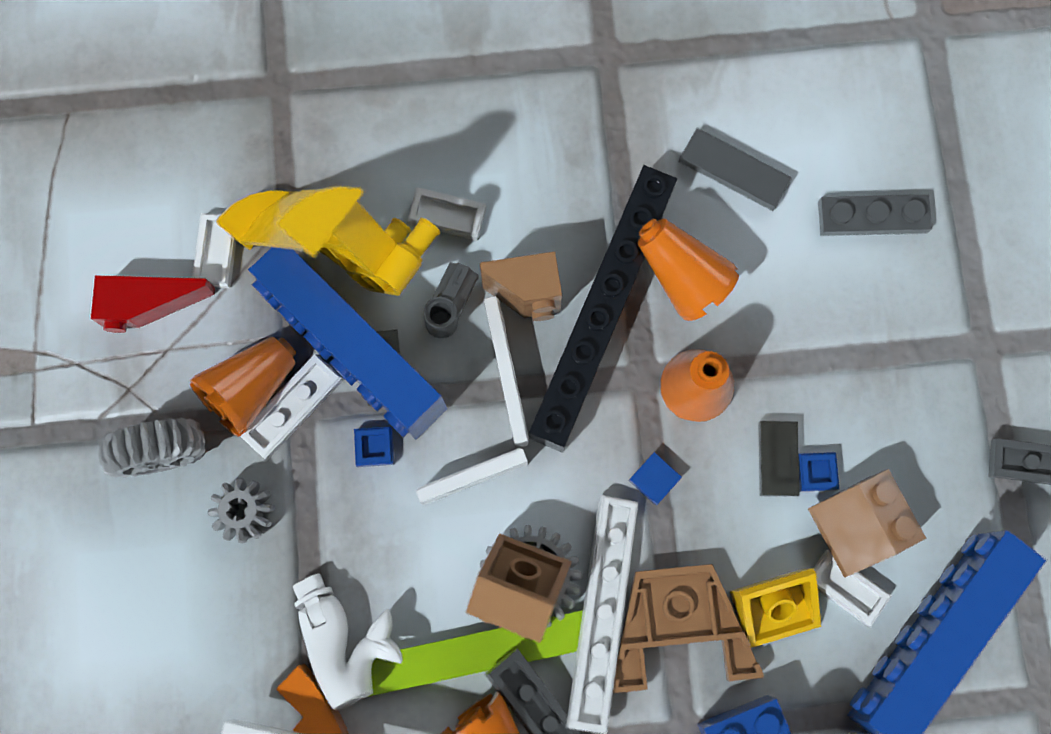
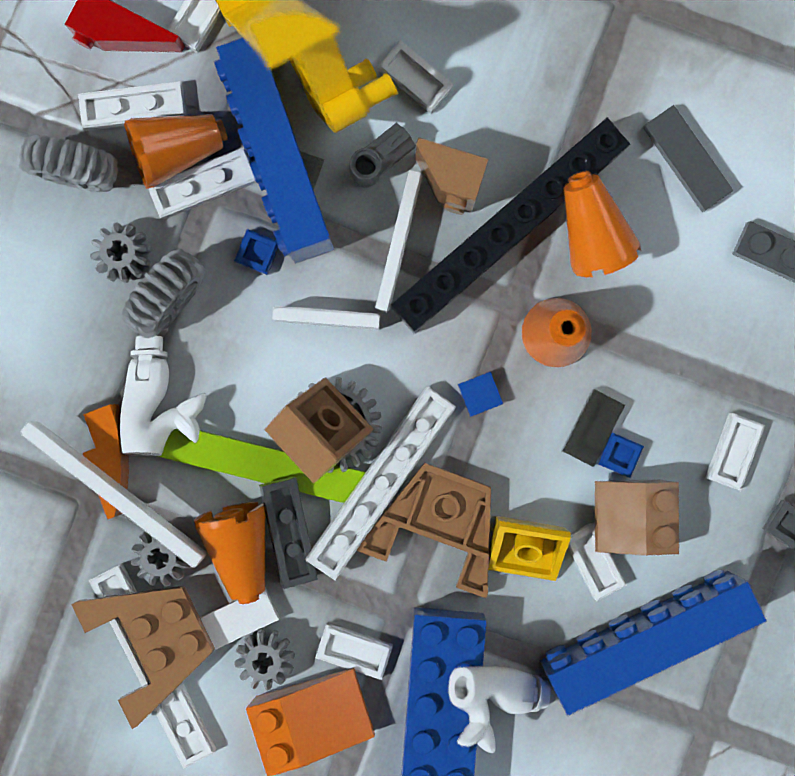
camera: 30 degrees right, 10 degrees up
none -> white tile [78,81,188,131]
none -> light grey gear [122,248,205,339]
none -> white tile [705,413,765,491]

